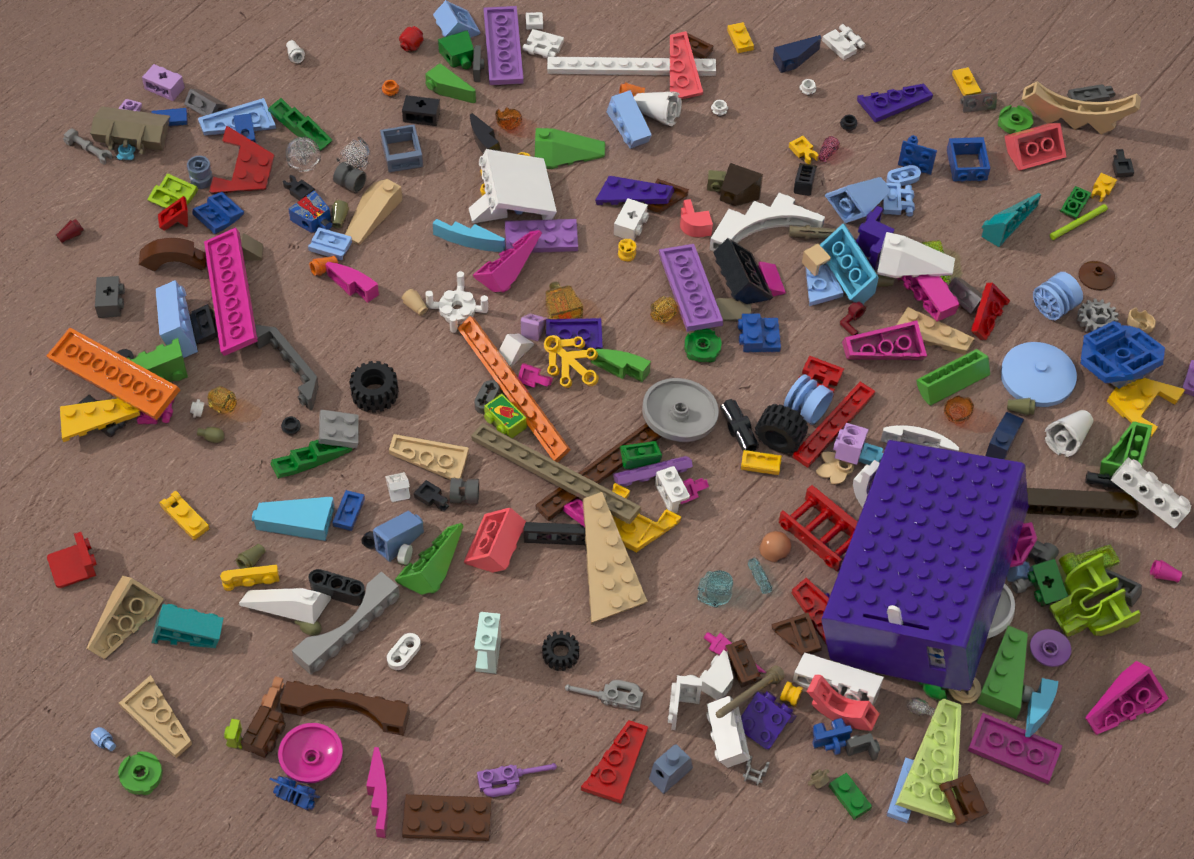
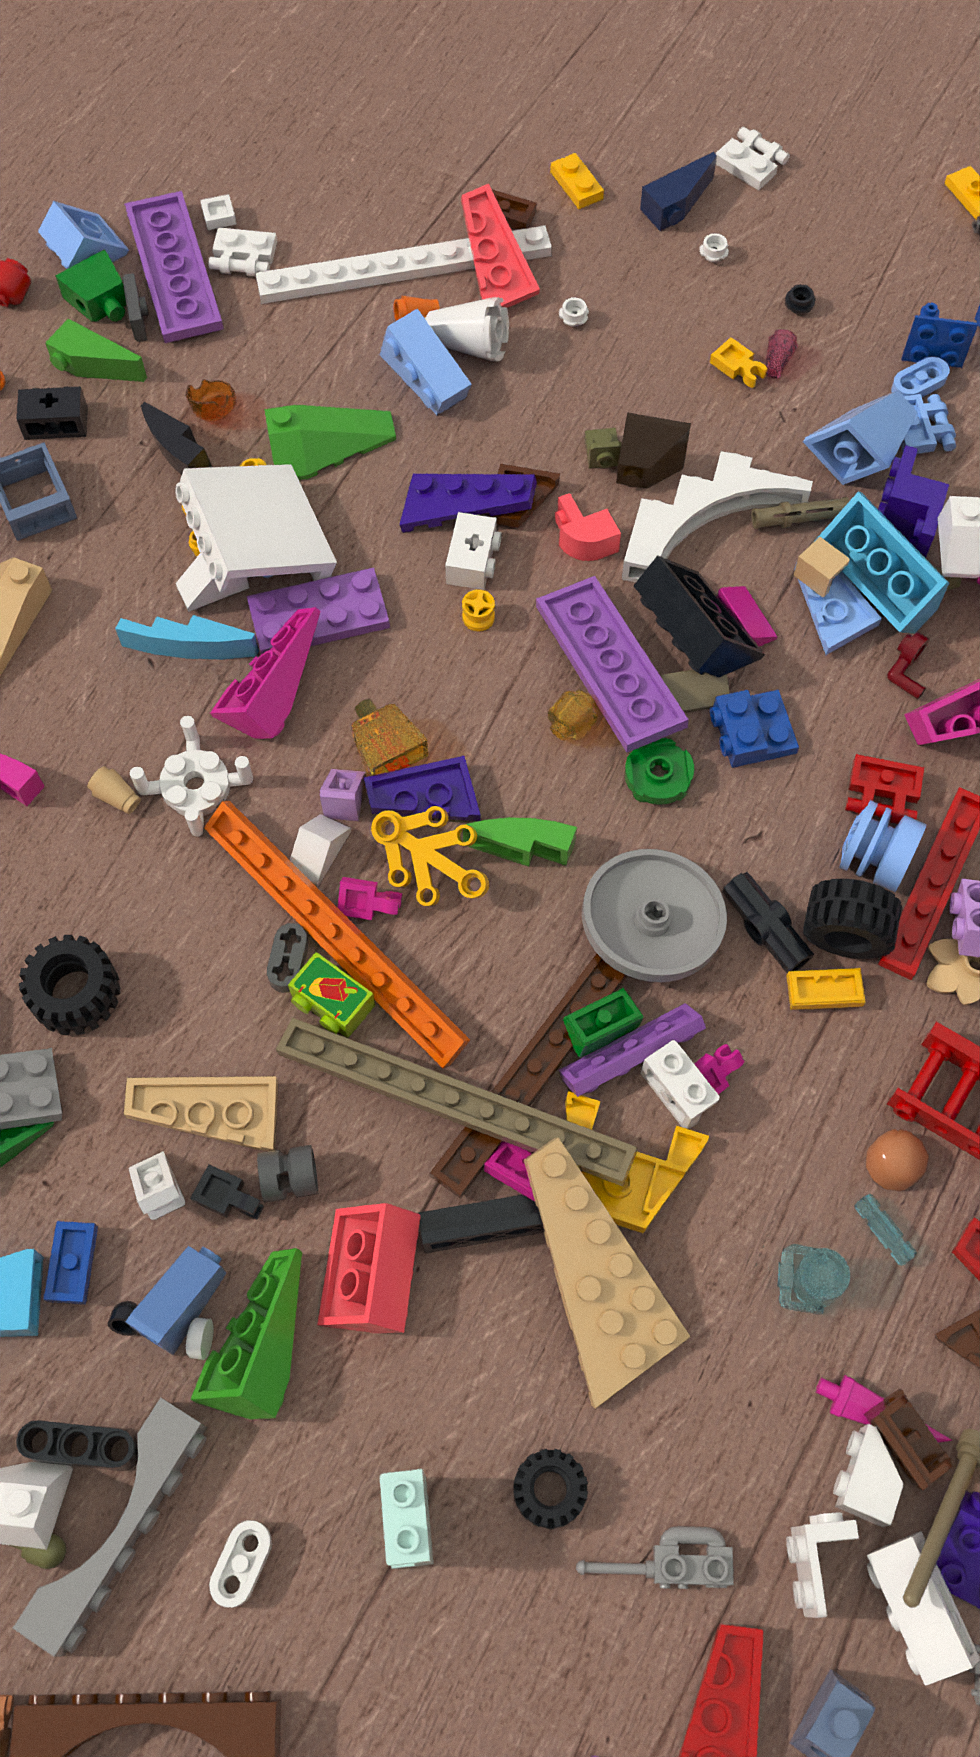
camera: 10 degrees left, 10 degrees up
black slope [794,163,817,196] -> none
dark purple wing [857,83,933,123] -> none

